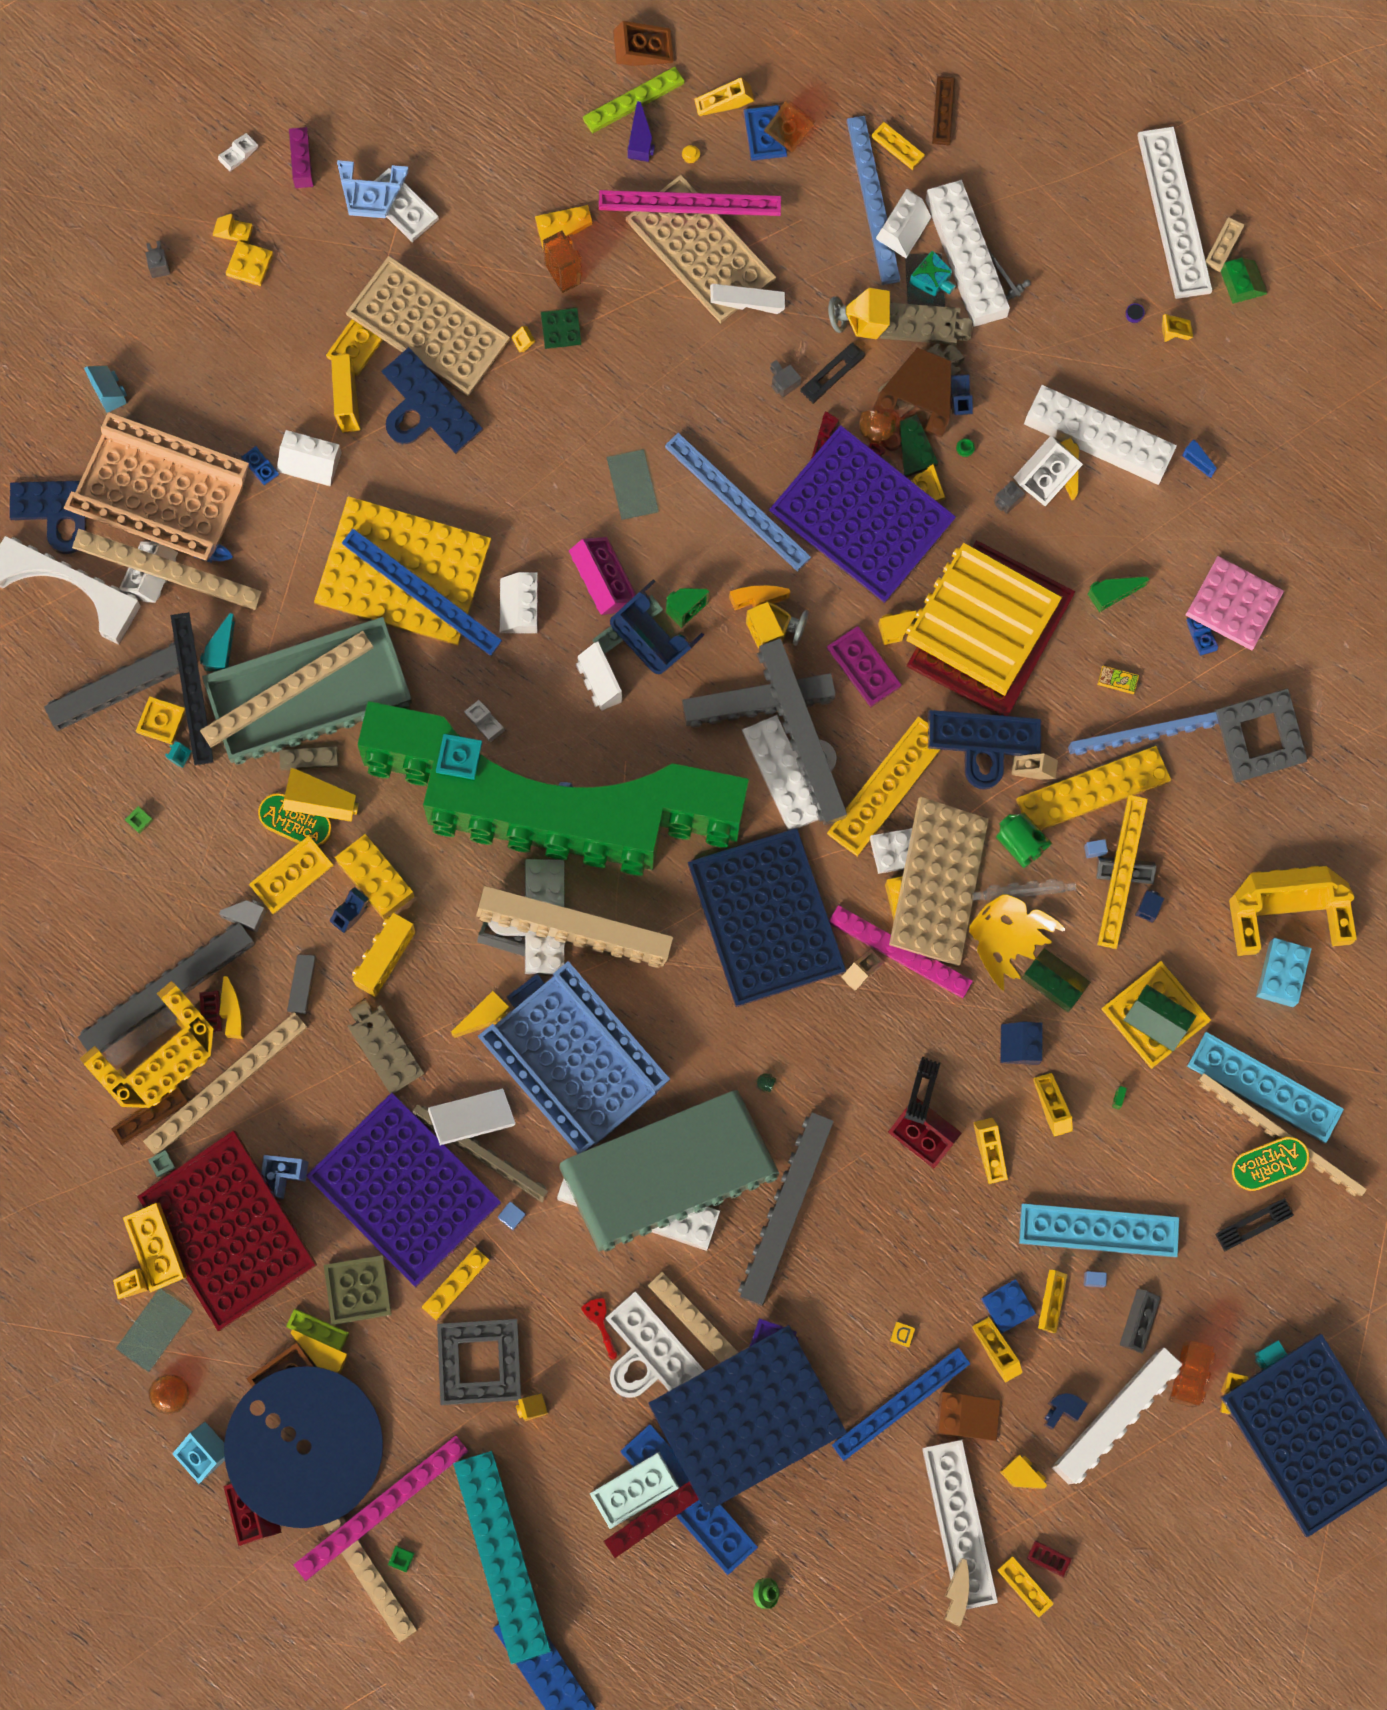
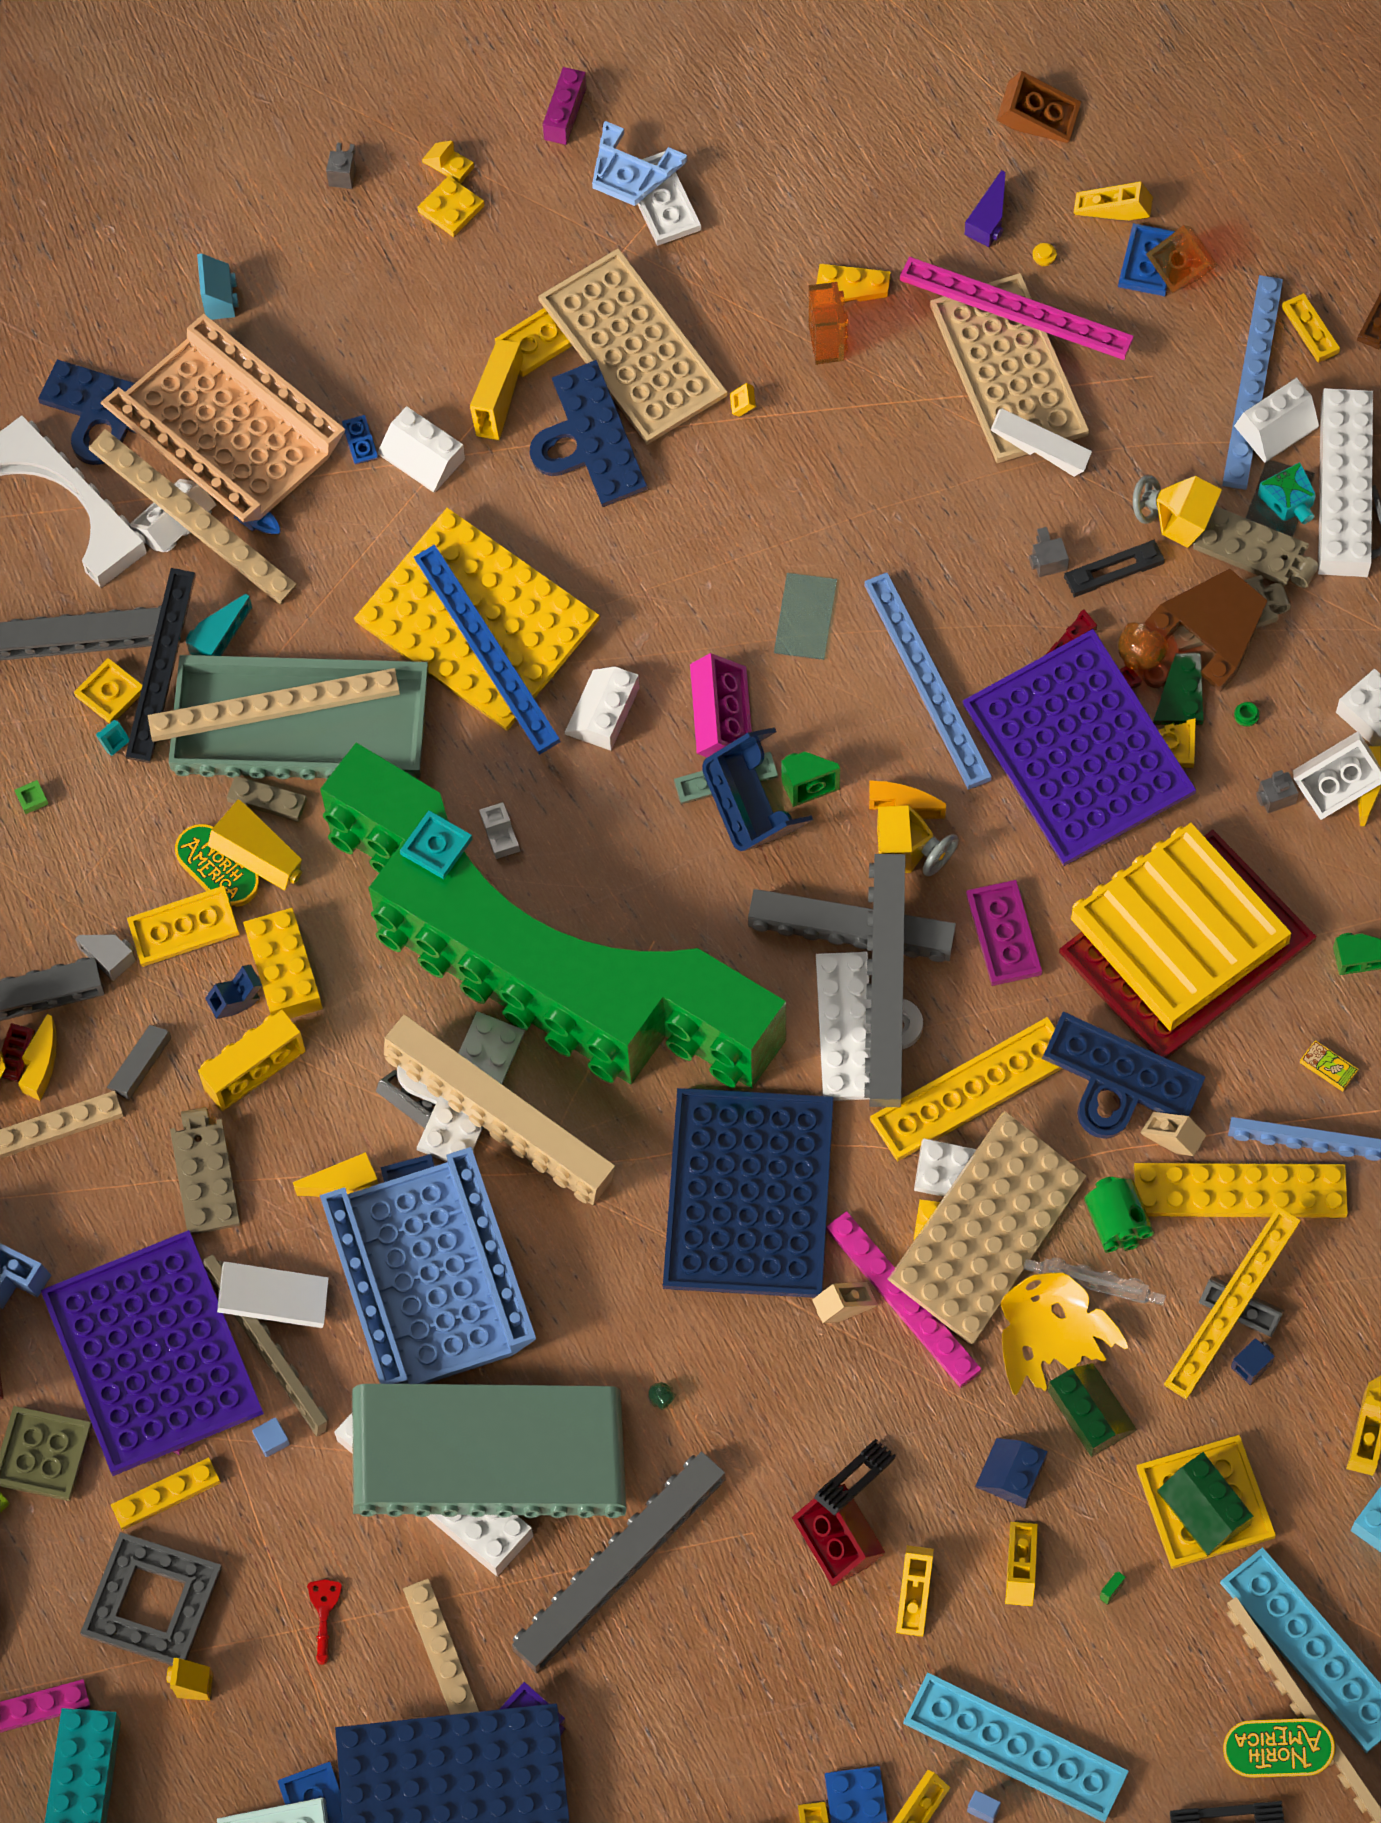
camera: 30 degrees right, 10 degrees down
white slope [218,133,258,171] -> none
dark green plate [540,307,581,349] -> none
white slope [576,642,622,711] -> none
lime plate [583,67,684,134] -> none
white plate [605,1292,705,1398] -> none
yellow slope [878,610,917,645] -> none
yellow tile [890,1322,915,1348] -> none
dark blue brick [950,374,973,415] -> none
medium blue piece [1084,839,1108,858] -> none

